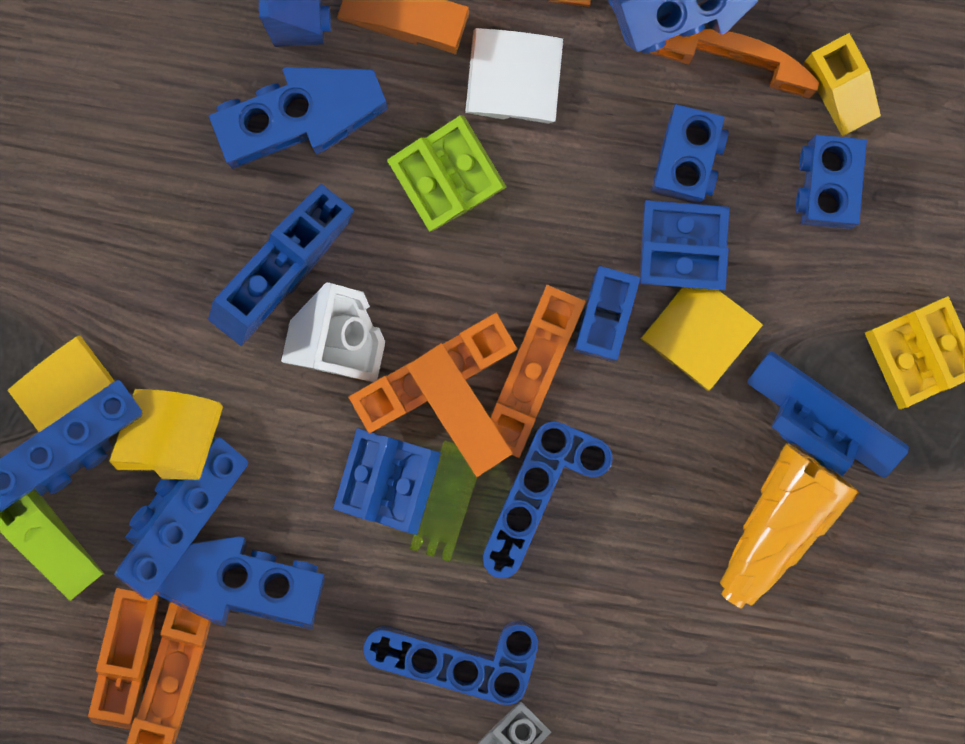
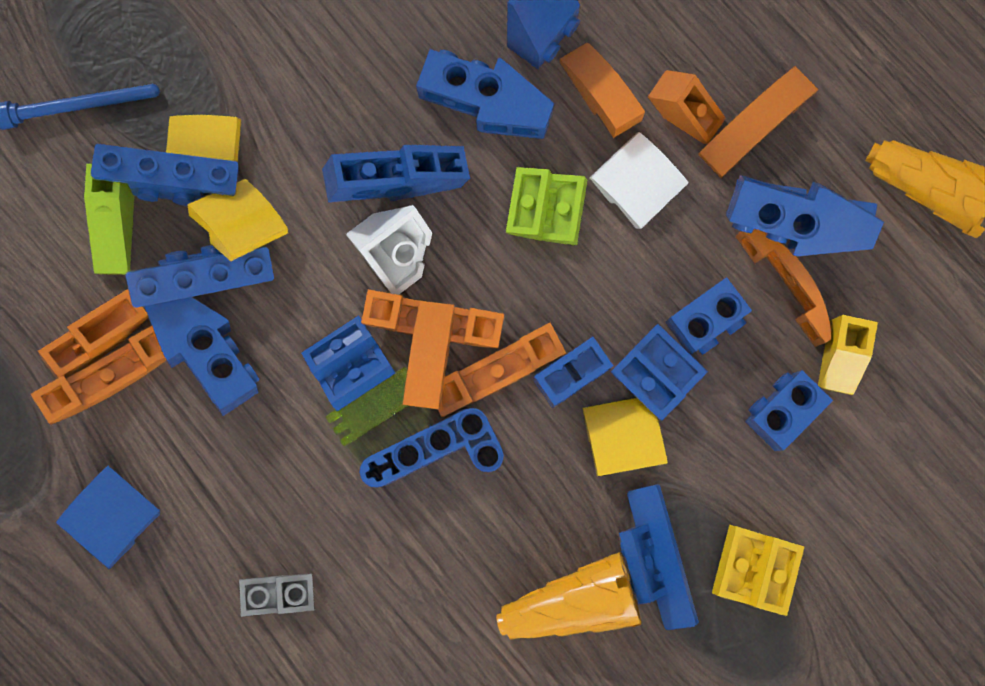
camera: 45 degrees right, 5 degrees down
blue beam [363,621,538,705] -> none

